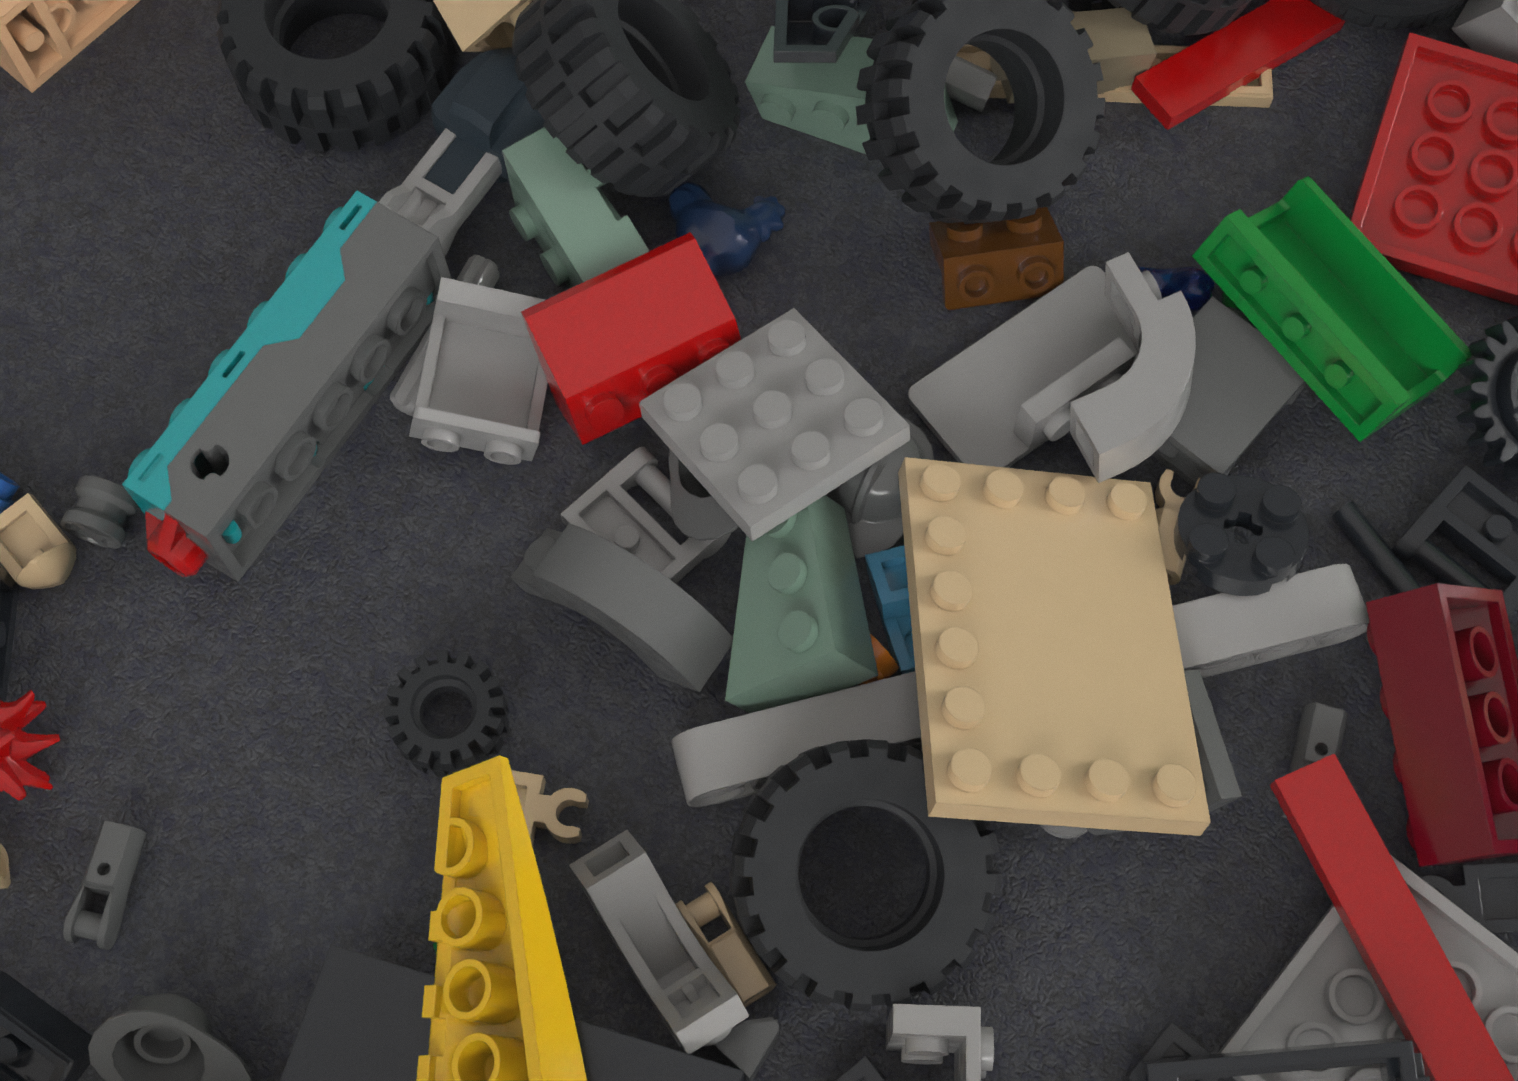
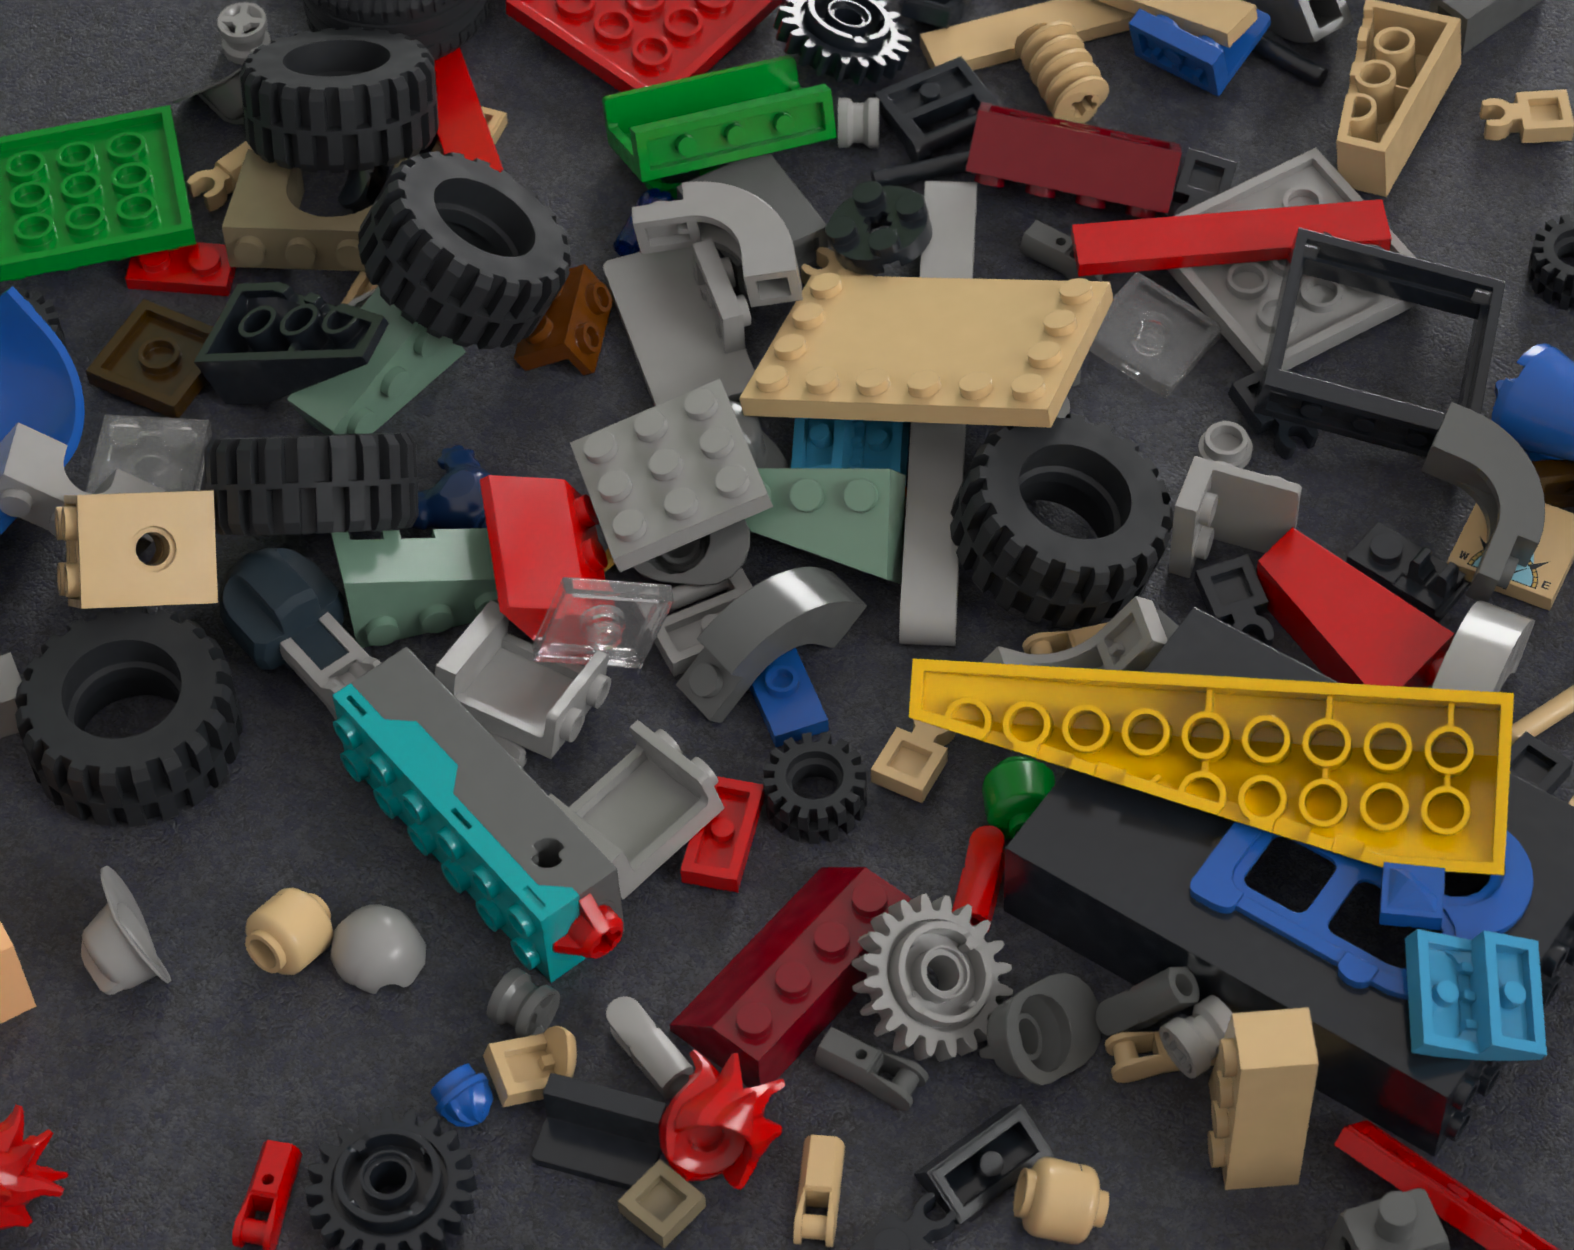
camera: 70 degrees left, 15 degrees down
none -> light grey piece [81,866,172,995]
none -> tan head [245,888,333,975]
none -> light grey hair [330,904,426,994]
none -> clear plate [532,577,674,669]
none -> light grey panel [549,720,724,900]
none -> light grey bar [606,996,694,1100]
none -> dark red slope [669,867,912,1088]
none -> red plate [680,776,765,893]
none -> blue plate [749,648,829,747]
none -> light grey wheel [838,98,880,148]
none -> light grey gear [852,894,1013,1062]
none -> red bar [952,825,1005,932]
none -> clear plate [1089,272,1222,399]
none -> light grey plate [1198,421,1253,468]

